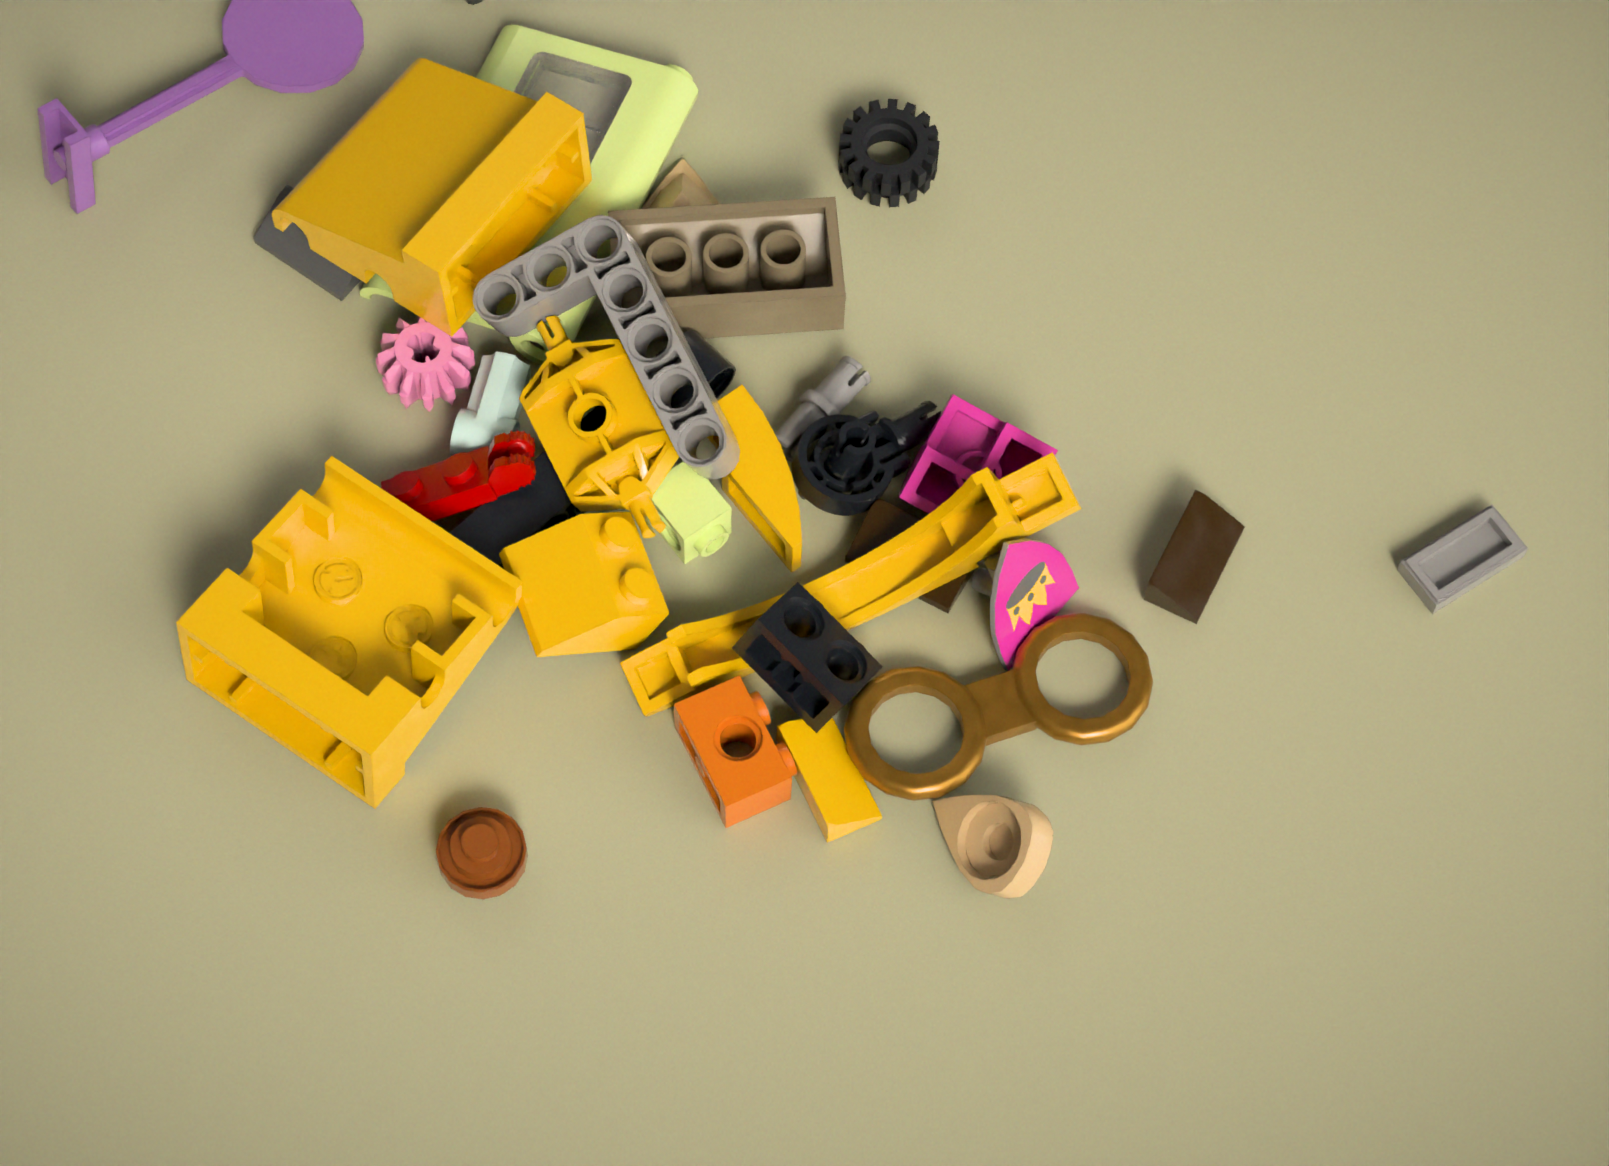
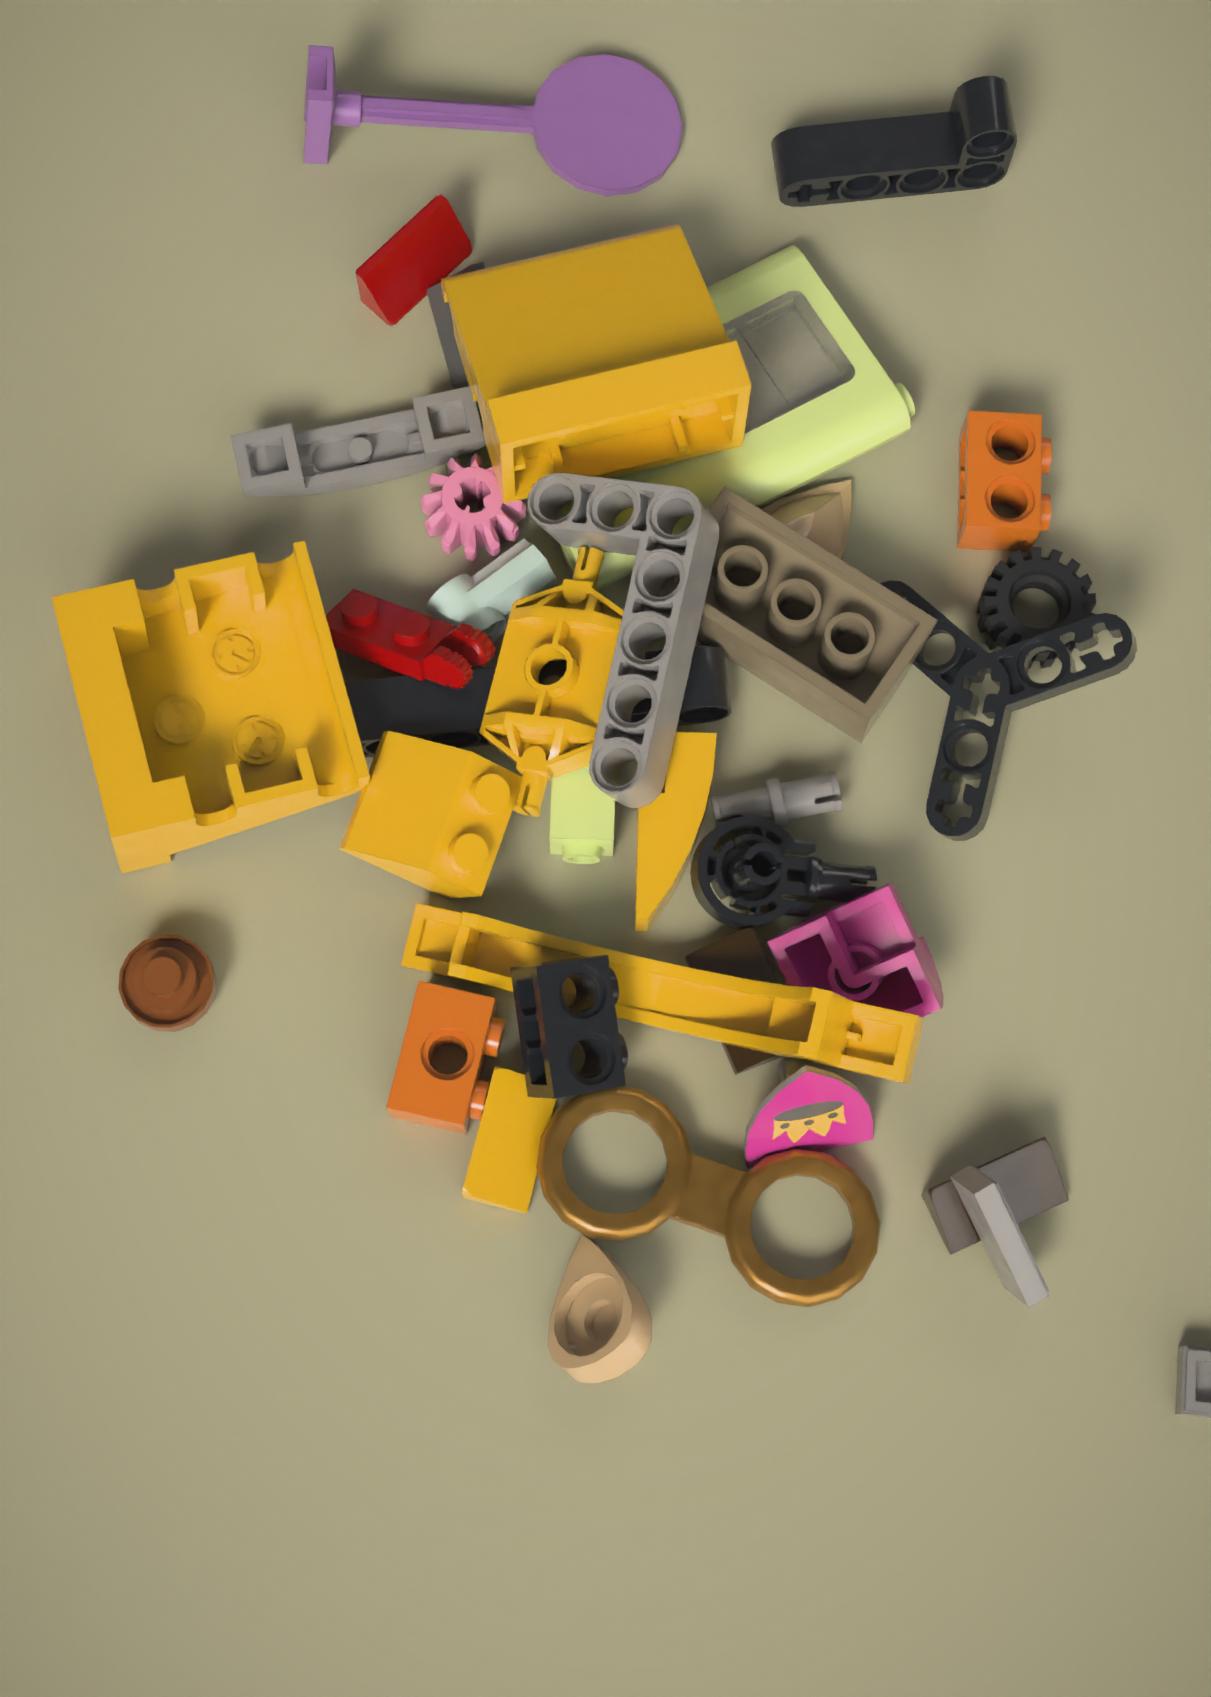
camera: 40 degrees right, 10 degrees up
none -> light grey slope [231,386,485,497]
none -> red slope [355,194,472,326]
none -> black piece [879,580,1137,841]
none -> light grey tile [950,1165,1049,1308]
none -> orange brick [957,410,1052,552]

